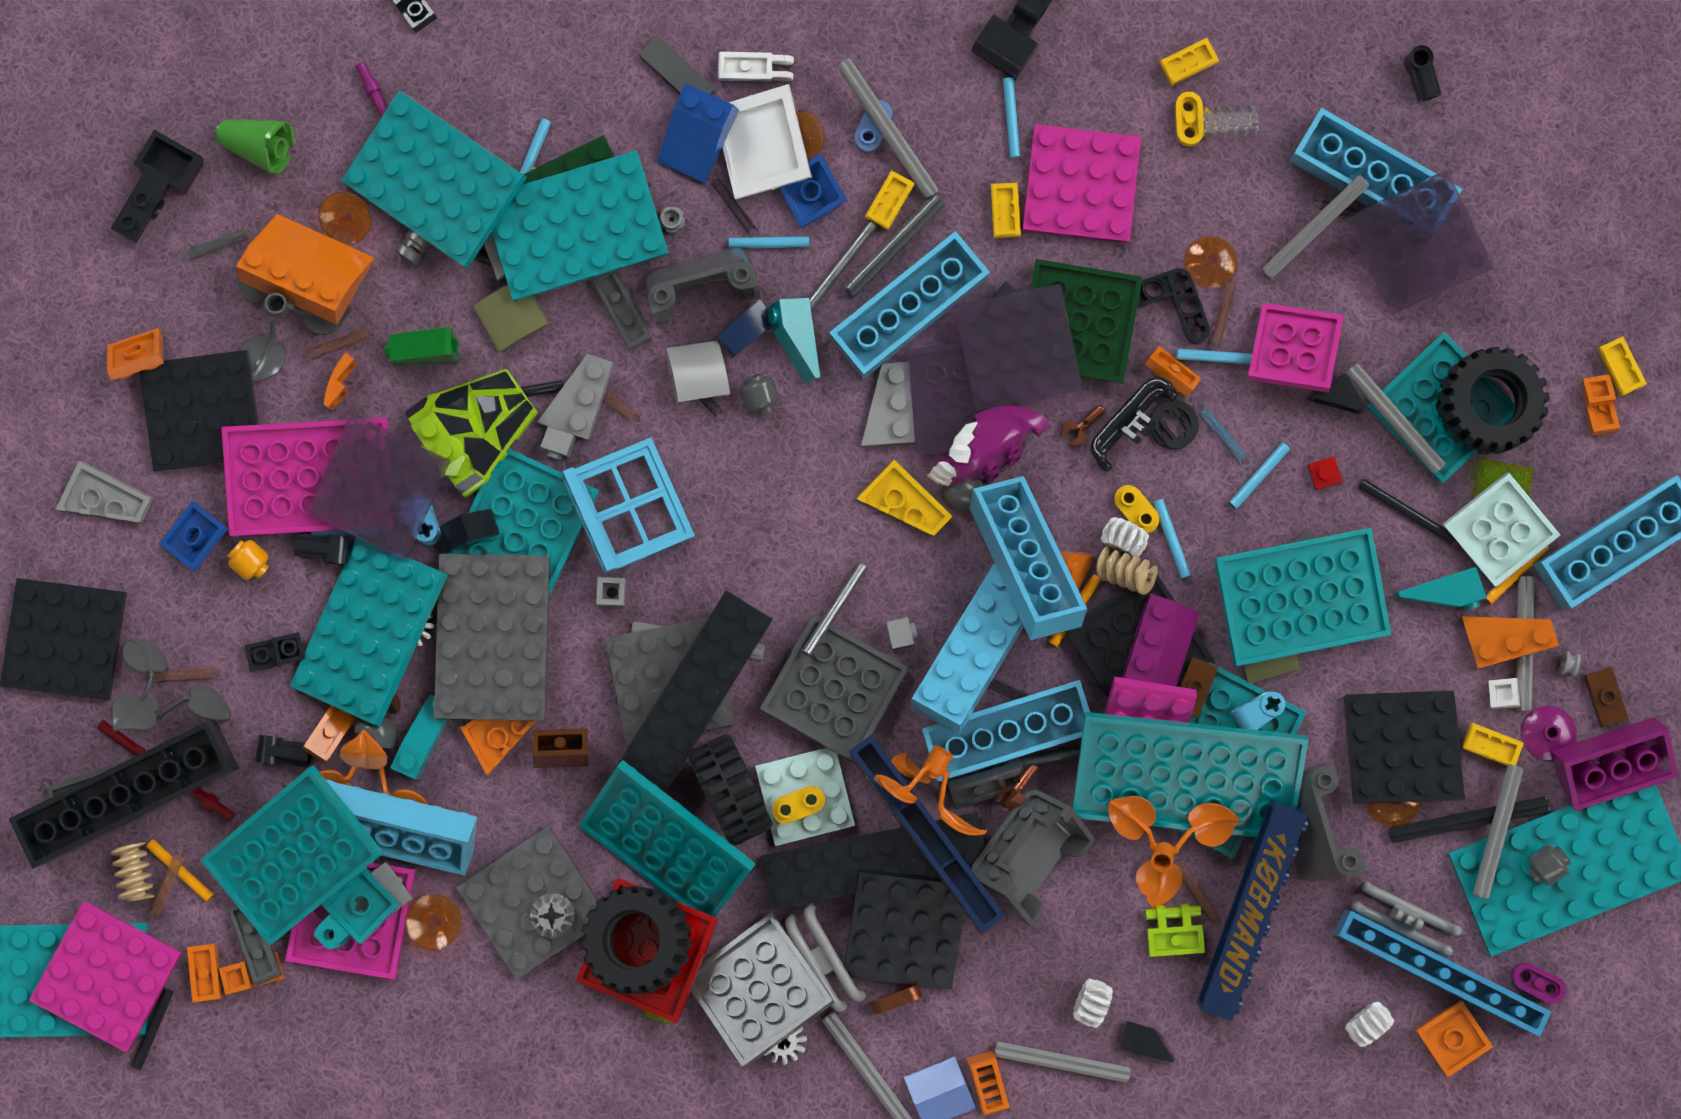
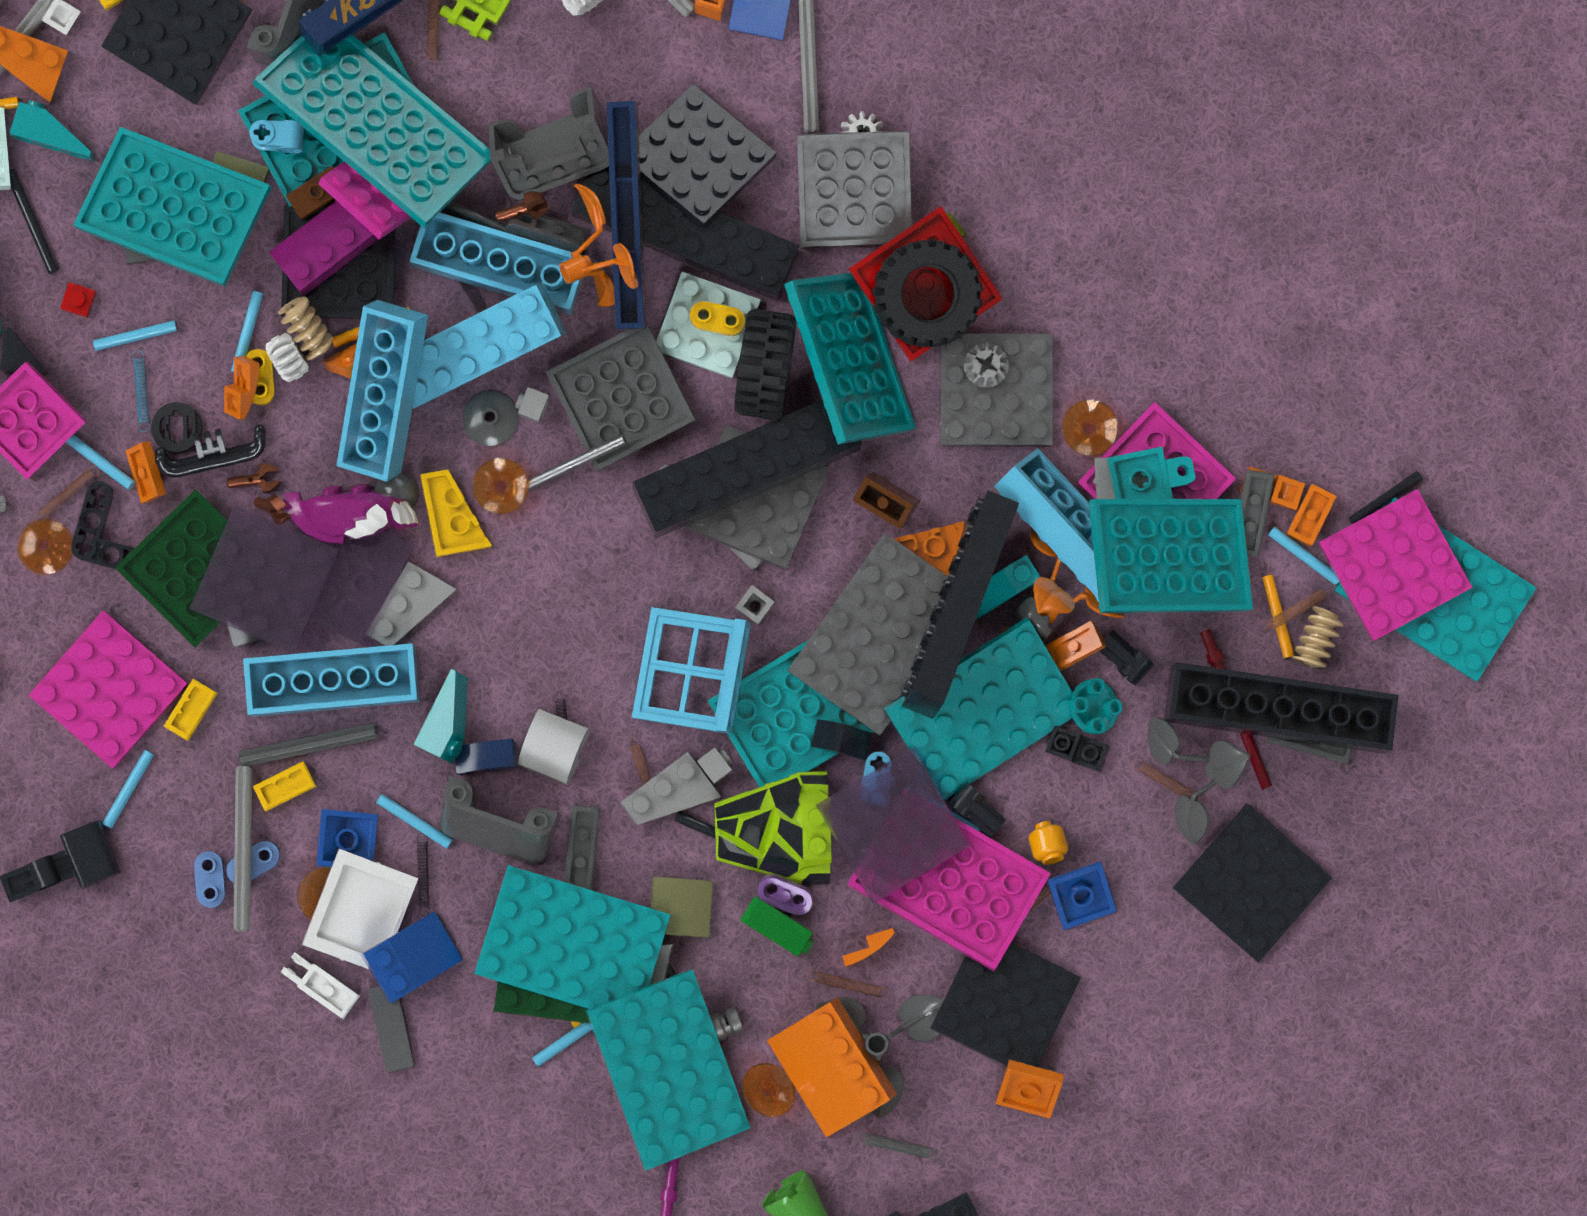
camera: 145 degrees left, 0 degrees up
light grey wing [55,461,154,522] -> none
light grey plate [658,207,685,233] -> none
dark grey head [740,373,779,415] -> none
light grey piece [785,903,866,1012] -> none
flat silver bar [809,220,878,311] -> none
copper beam [869,984,923,1015] -> none
orange plant [1108,796,1239,909] -> none
none -> medium blue plate [194,851,226,908]
none -> orange slope [224,355,260,420]
none -> copper bar [254,494,291,525]
none -> dark grey dish [463,391,519,446]
none -> clear orange dish [472,458,529,514]
none -> medium lavender plate [758,874,813,915]
none -> black brick [900,490,1019,719]
none -> teal dish [1070,678,1123,735]
none -> medium azure bar [1268,526,1339,585]

